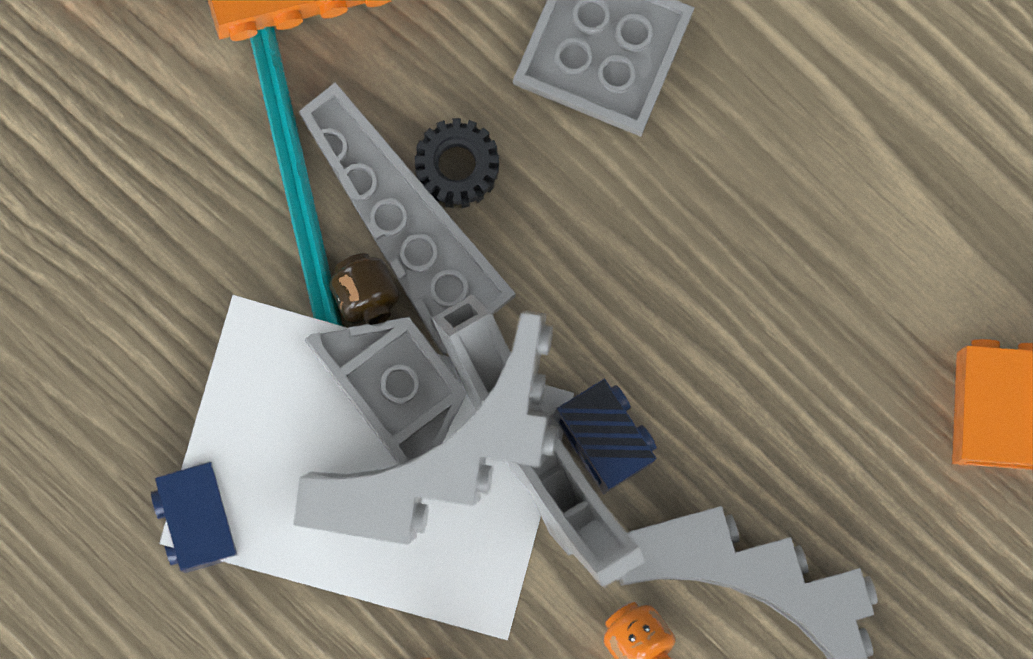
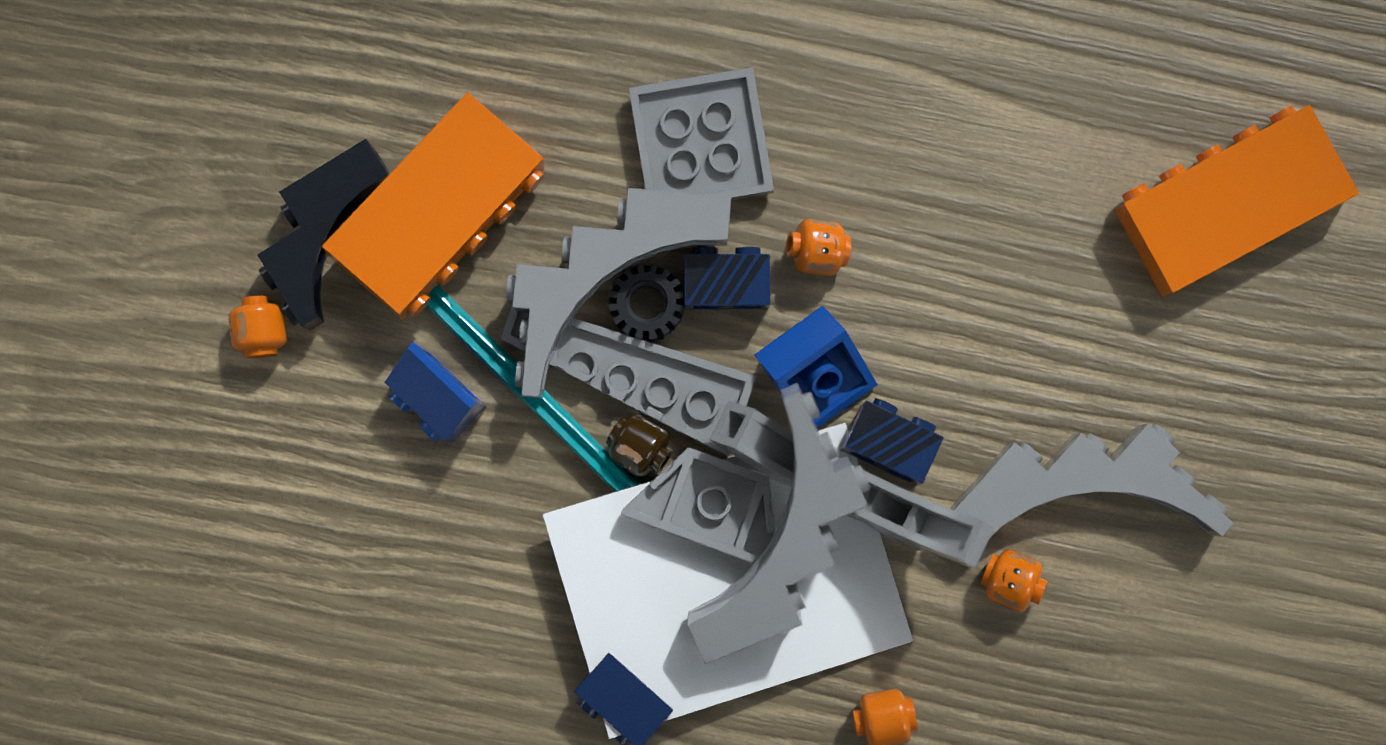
camera: 25 degrees left, 5 degrees up
none -> blue slope [384,342,486,443]
none -> light grey arch [506,188,731,399]
none -> brick [685,247,770,310]
none -> blue slope [754,305,878,429]
none -> orange head [786,219,851,276]

